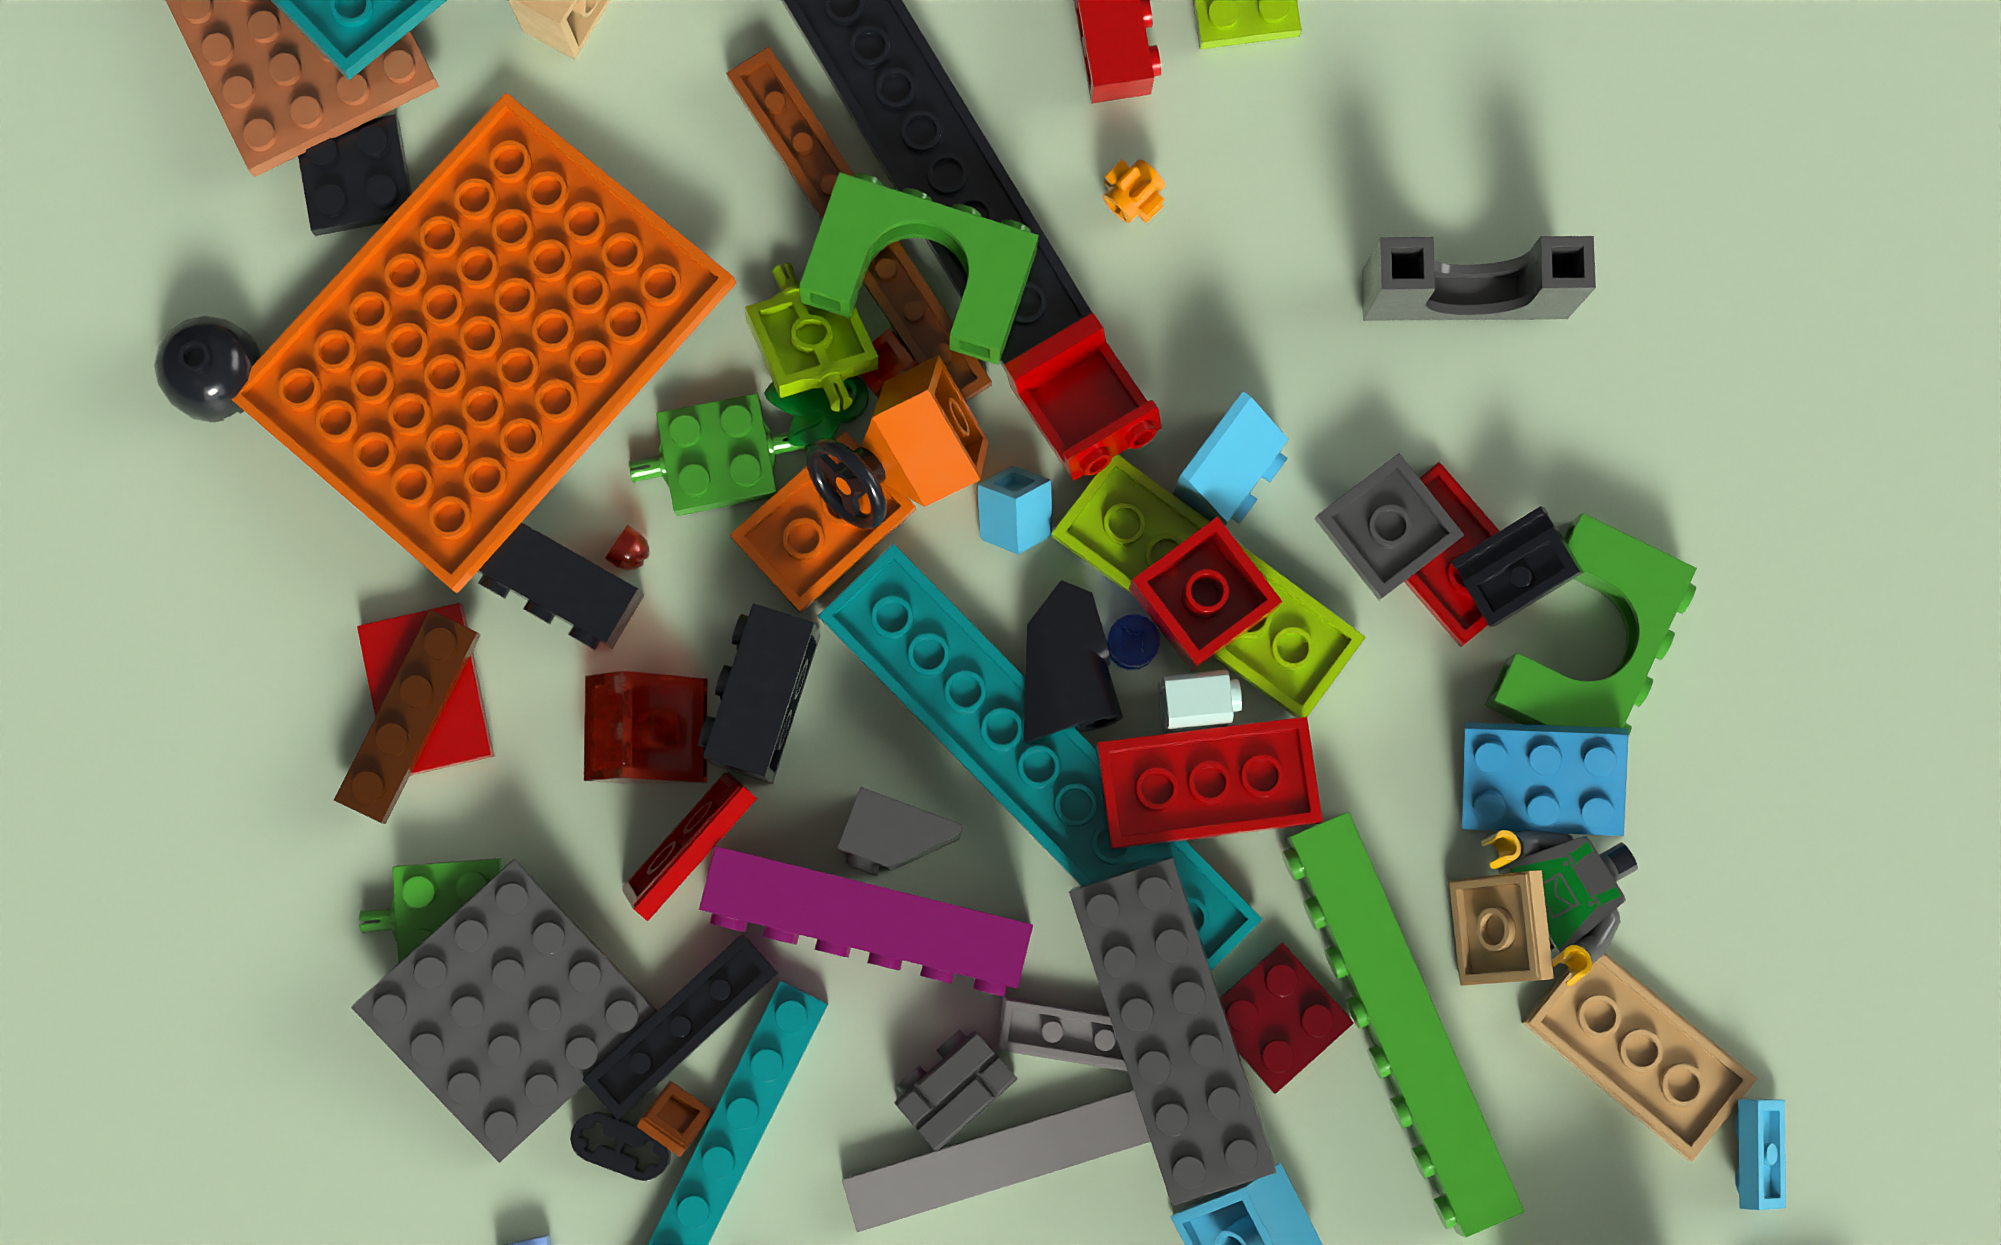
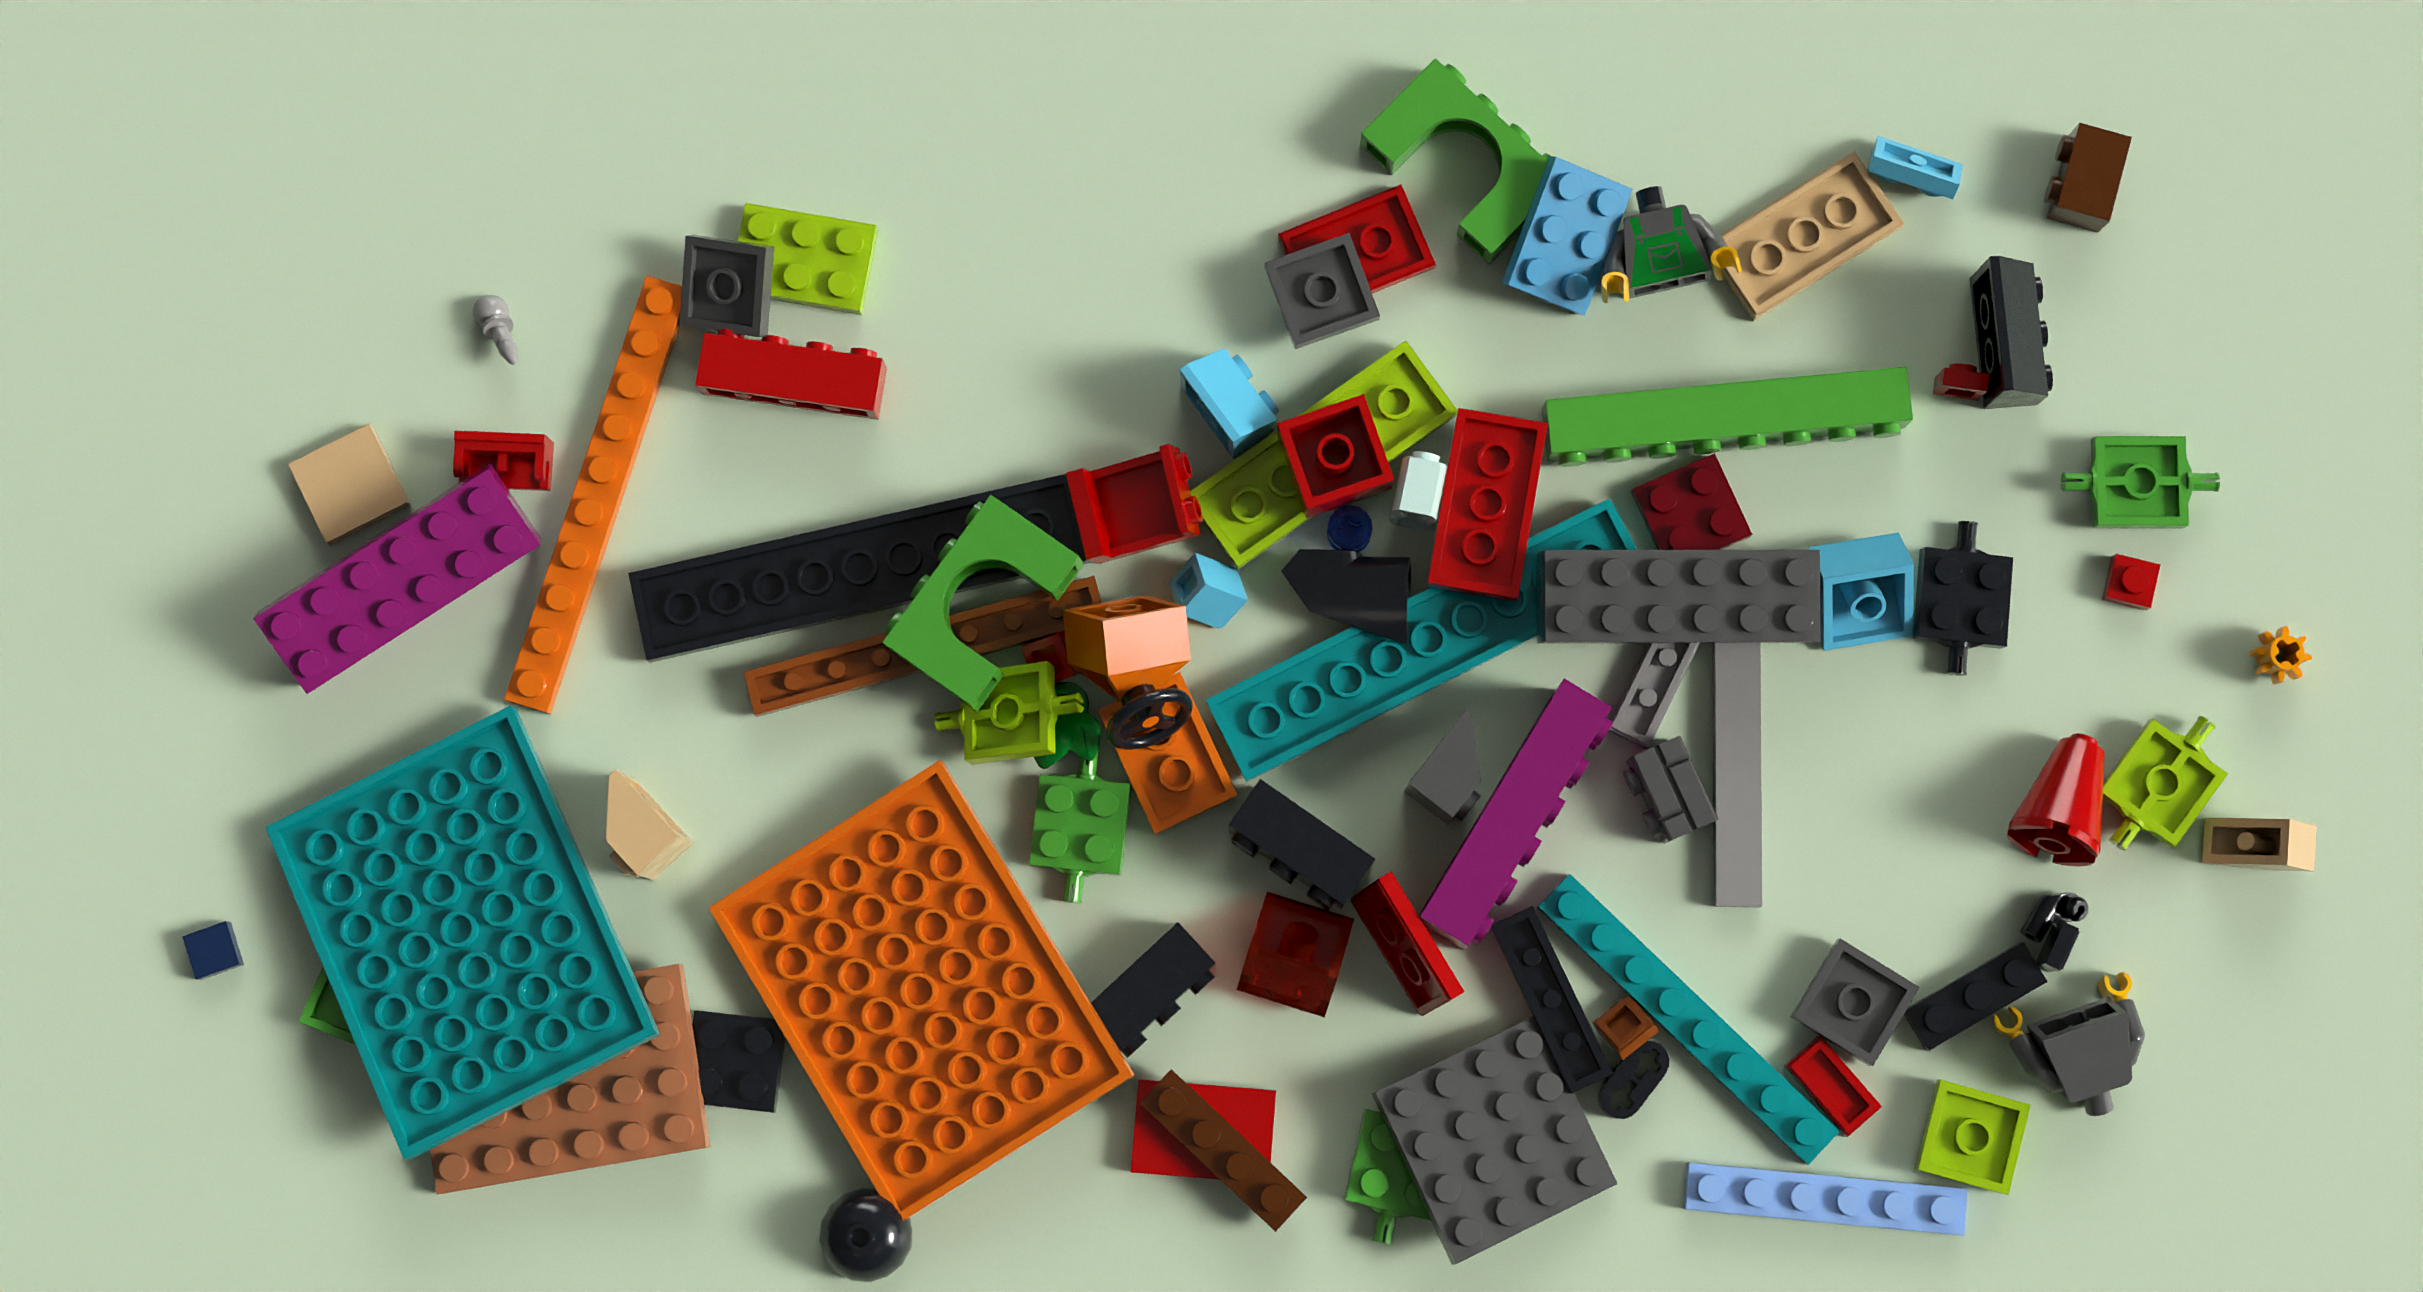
camera: 65 degrees left, 0 degrees up
clear red hinge [605,524,650,571] -> none
light orange gear [1102,159,1165,223] -> none
dark grey arch [1362,236,1596,321] -> none
tan tile [1449,870,1554,986] -> none
black plate [1451,506,1584,627] -> none

